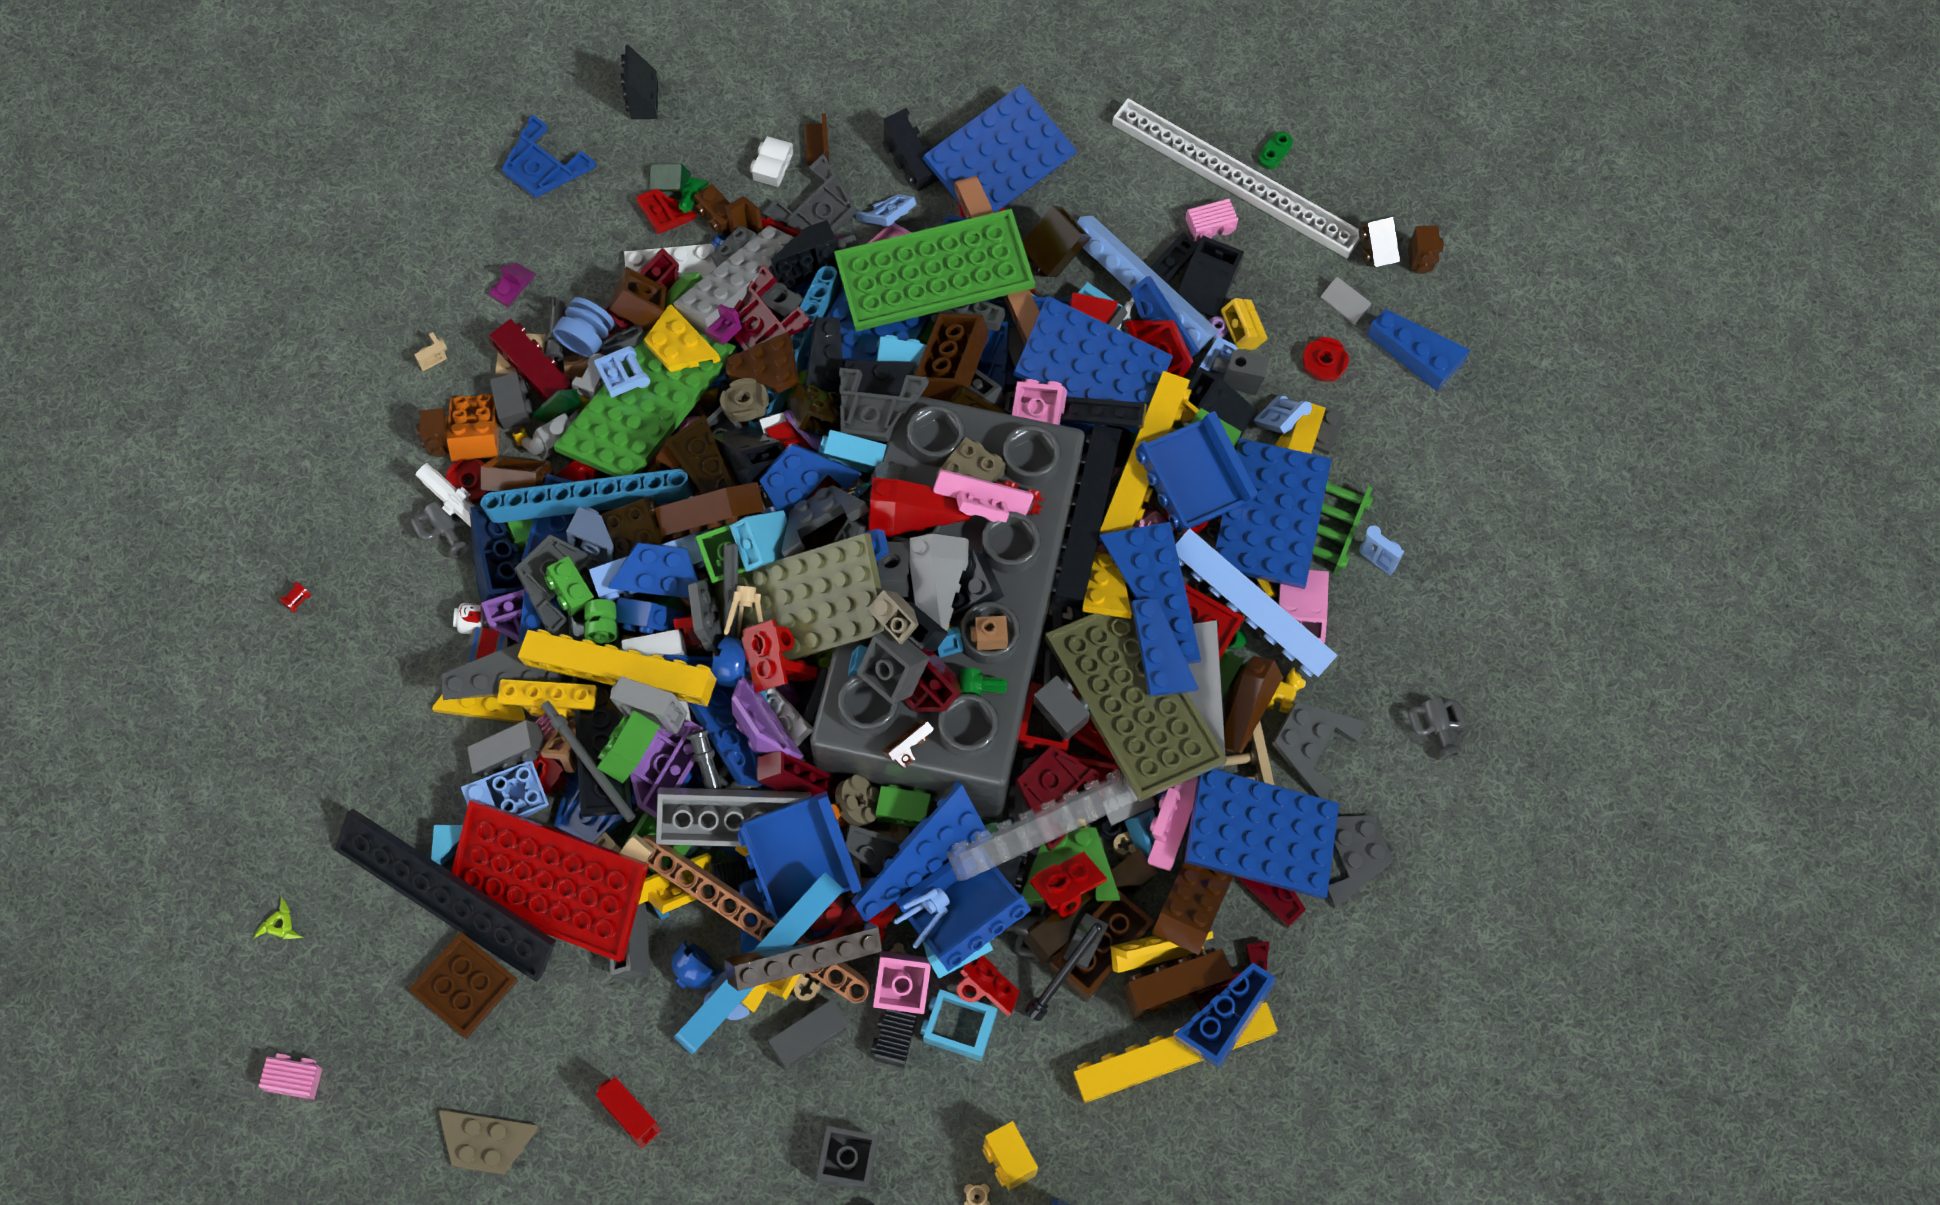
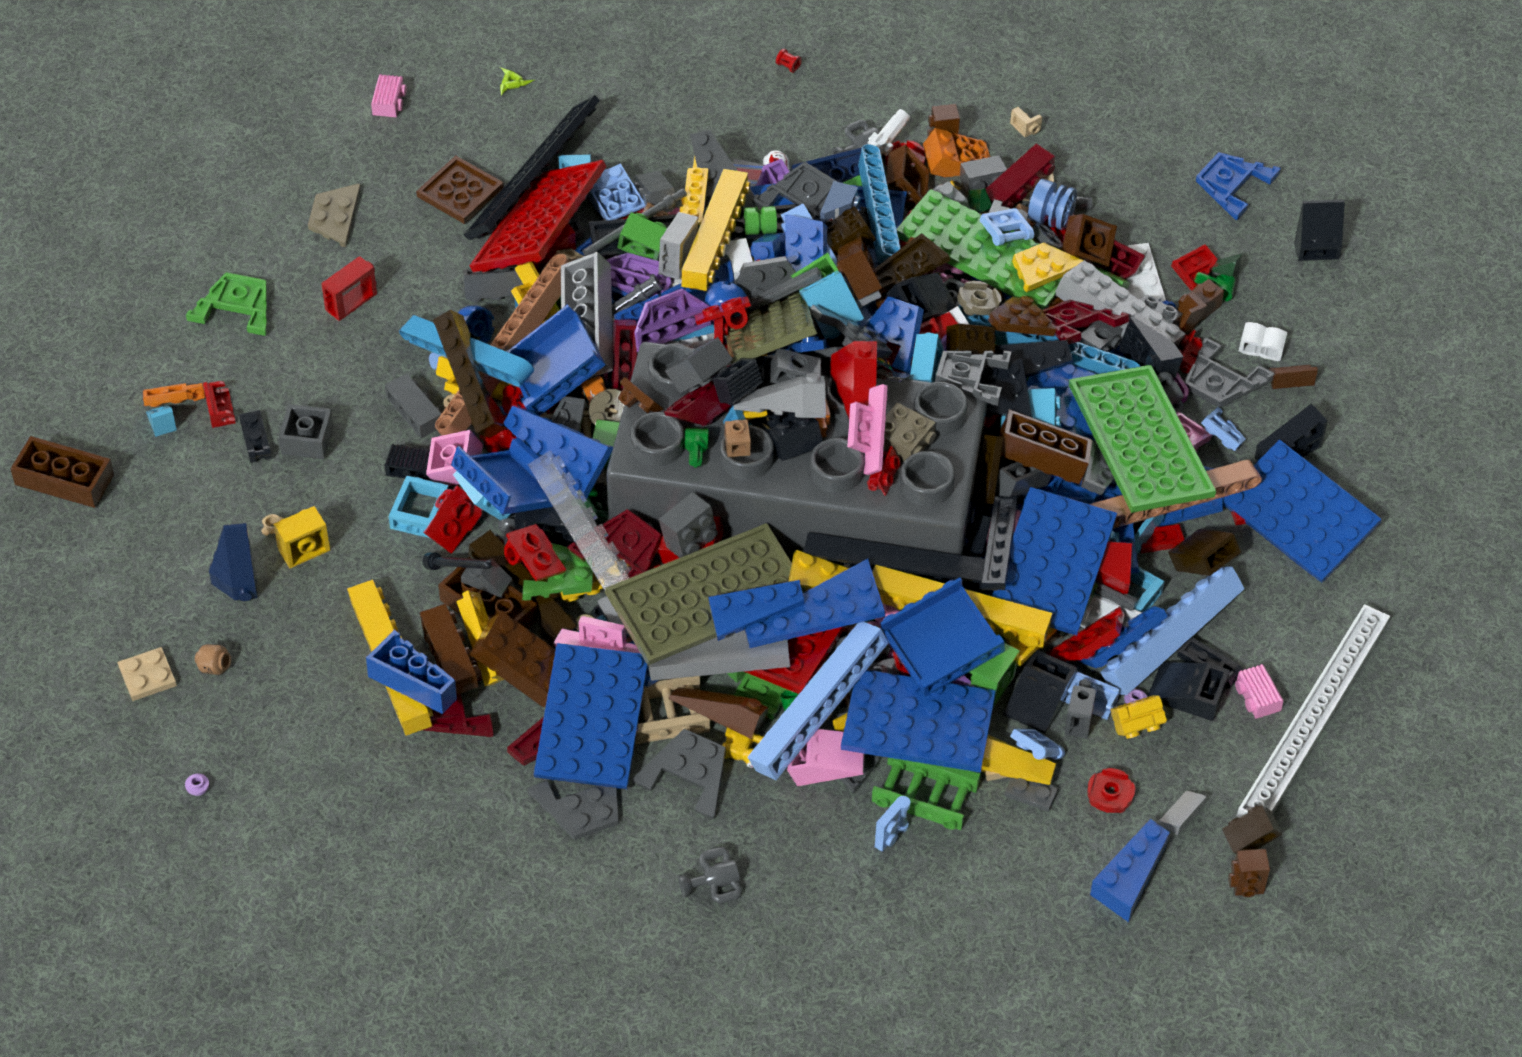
camera: 90 degrees right, 15 degrees down
magenta slope [489,263,535,308] -> none
bright green brick [544,556,594,617] -> none
tan slope [620,834,655,862] -> none
magenta bracket [705,304,742,345] -> none
tan plant [724,586,763,639] -> none
dark tan slope [868,590,919,644] -> none
light blue plant [894,888,950,948] -> none
bright pink plate [1012,379,1067,425] -> none
green plate [1258,132,1293,170] -> none

